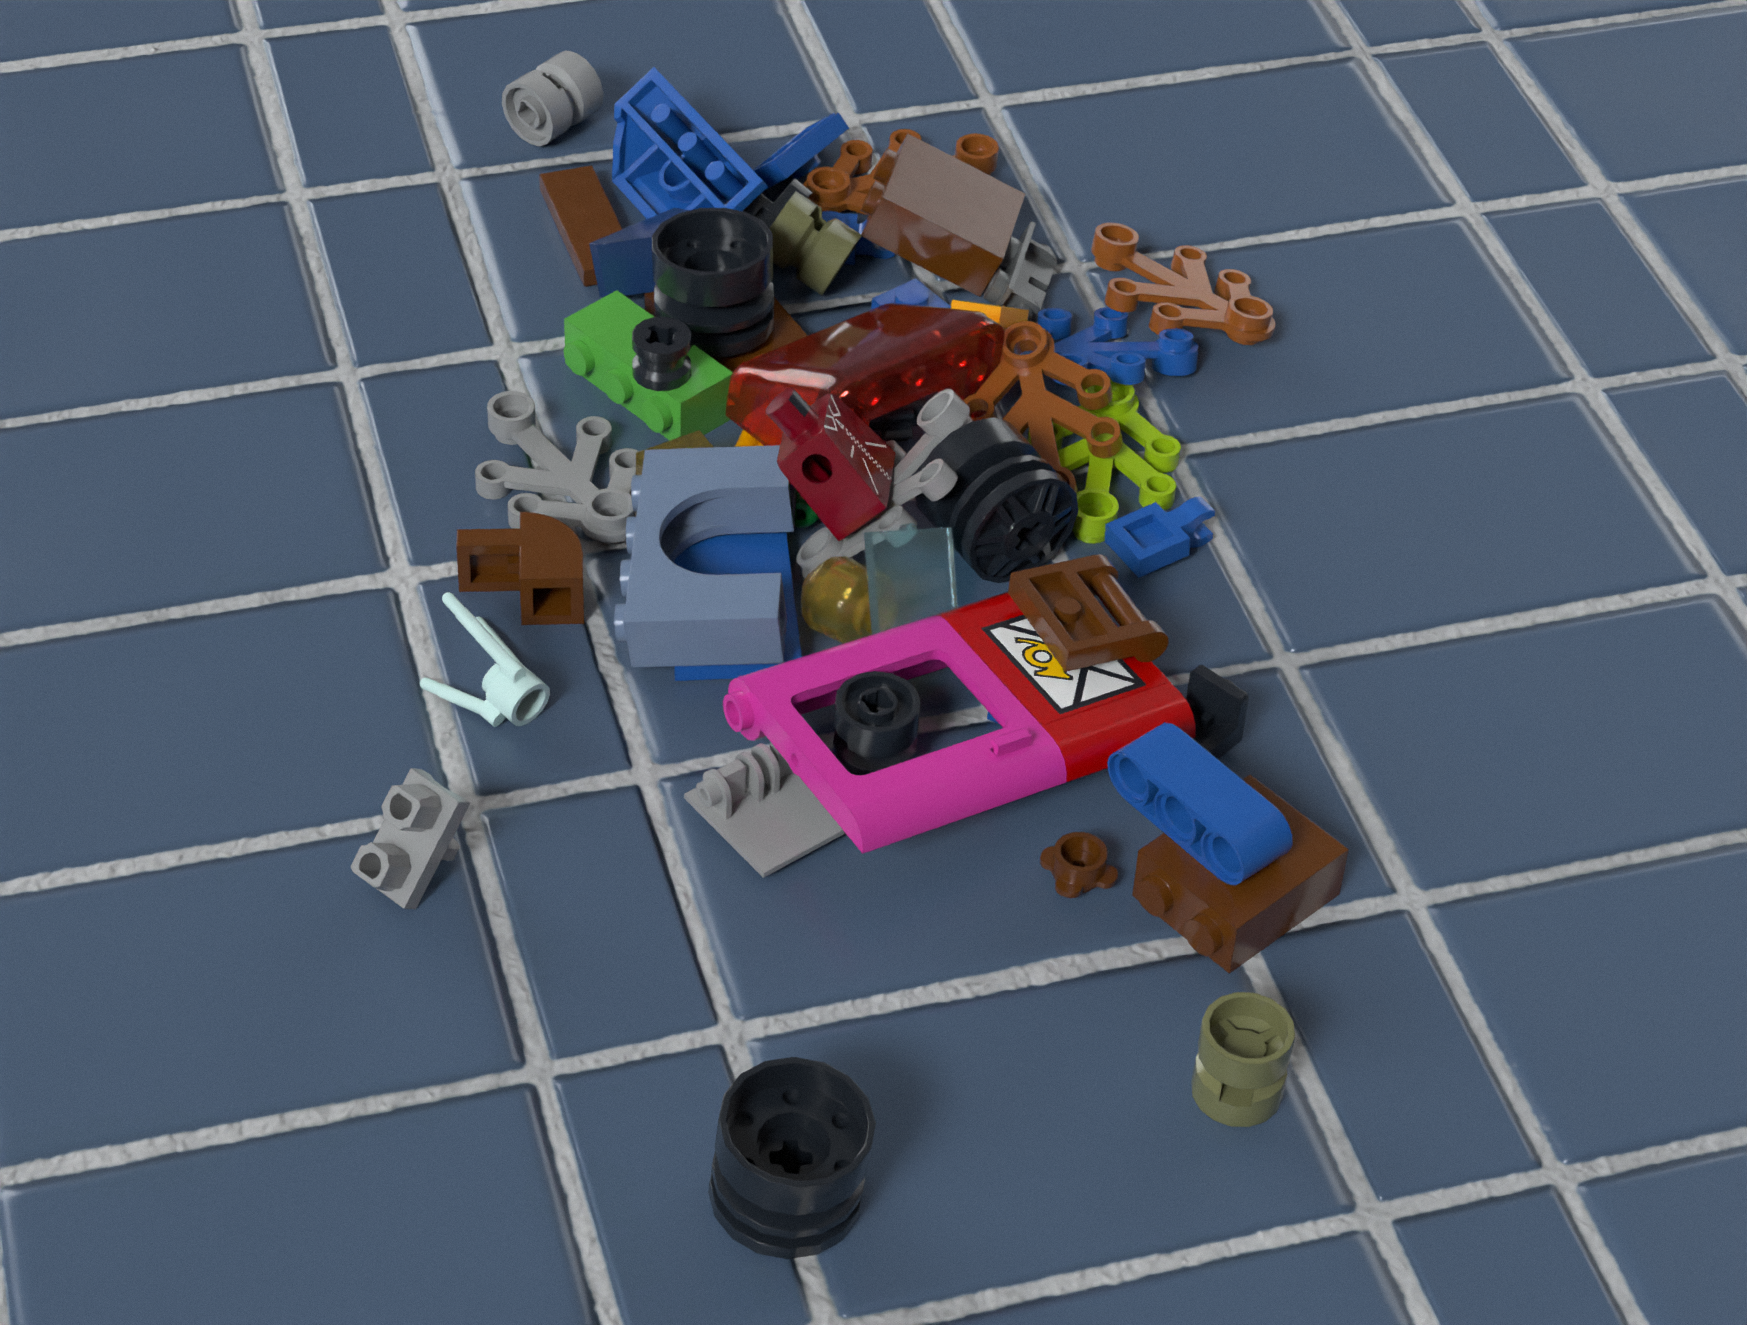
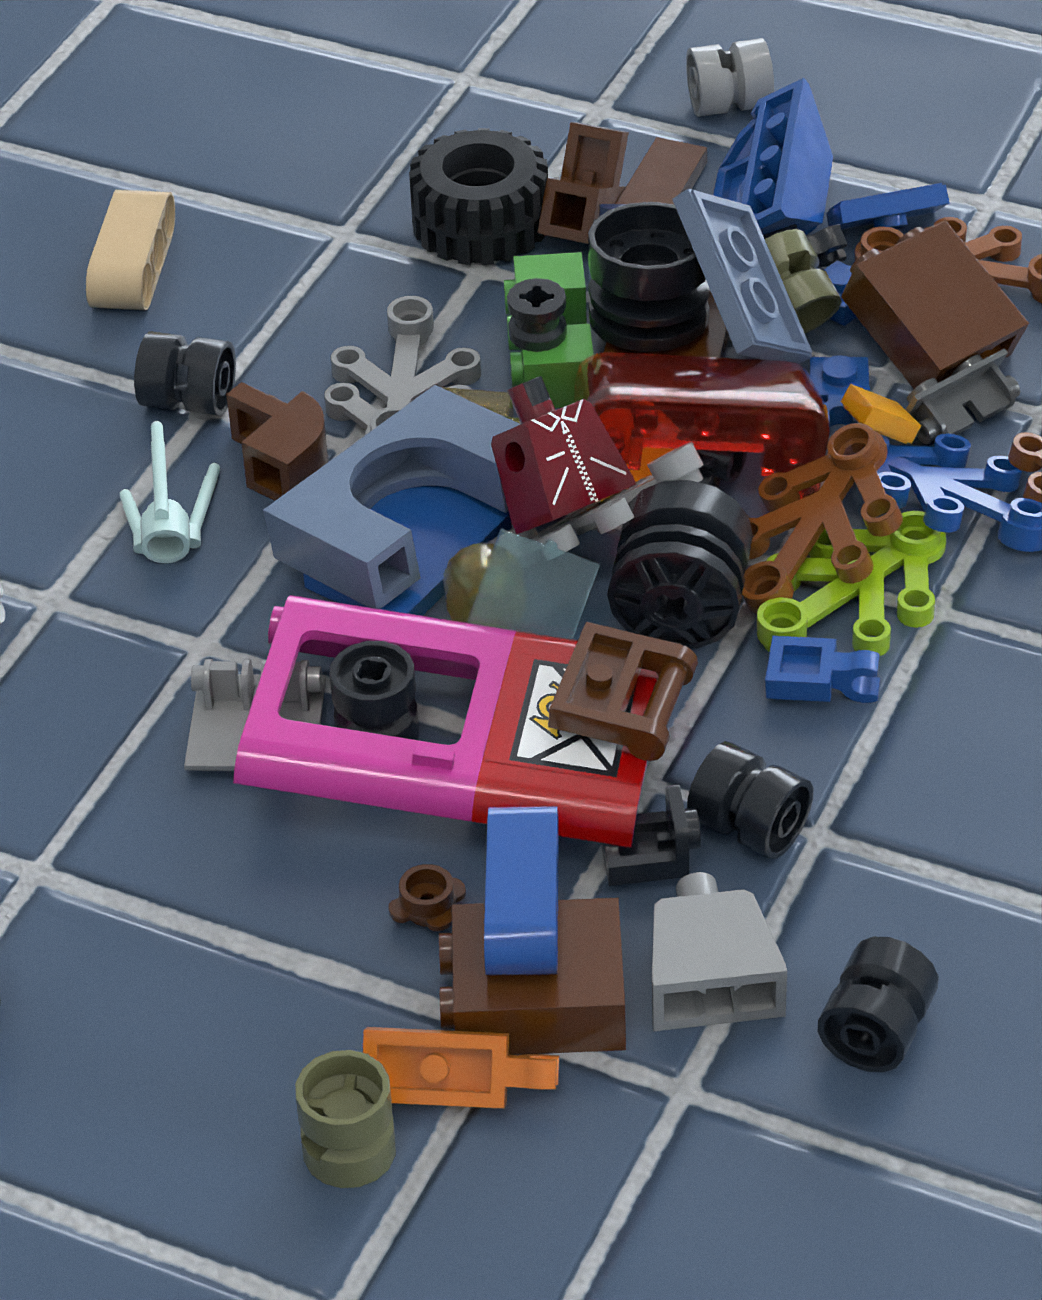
camera: 45 degrees right, 0 degrees up
none -> tan beam [86,189,175,310]
none -> black wheel [134,331,236,416]
none -> orange plate [363,1027,560,1109]
none -> black tyre [409,128,548,265]
none -> reddish brown brick [537,122,629,244]
none -> light grey torso [652,872,787,1031]
none -> sand blue tile [672,189,813,366]
none -> black wheel [687,741,813,859]
none -> black wheel [817,936,939,1072]

